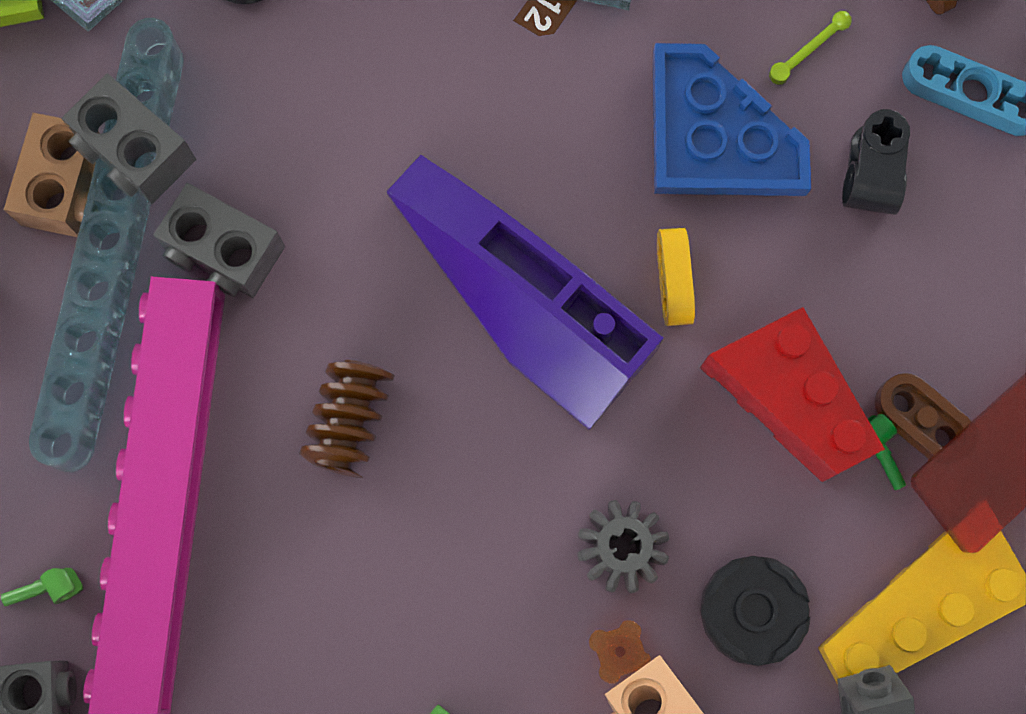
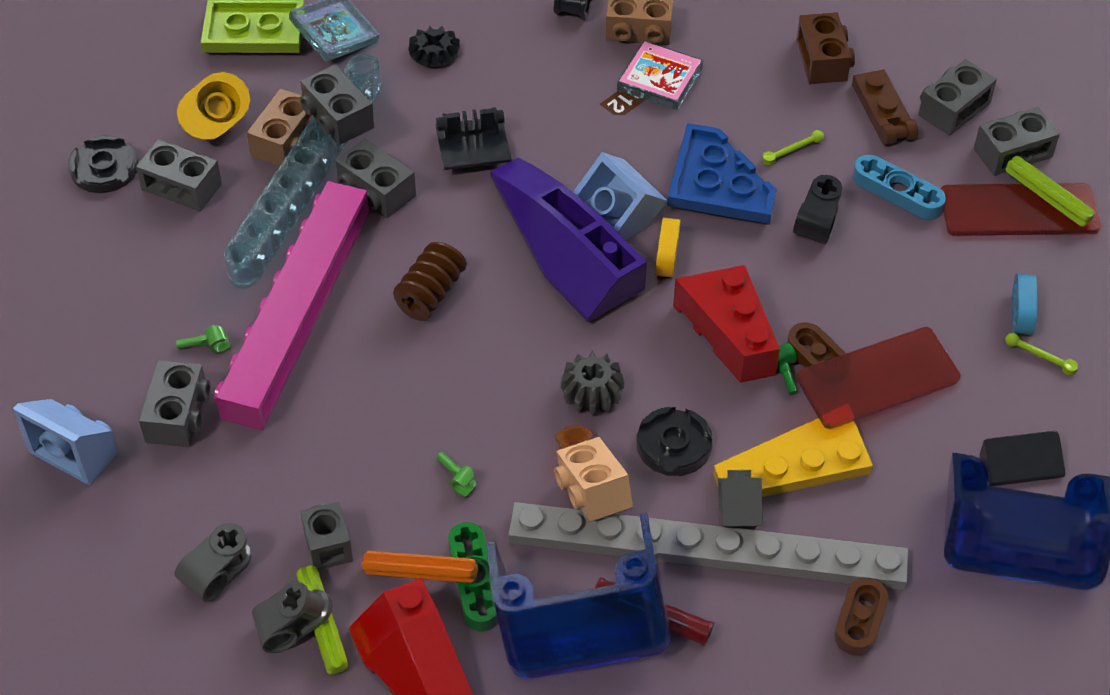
camera: 15 degrees right, 25 degrees down
none -> black hinge [435,107,512,170]
none -> light blue slope [573,152,667,240]

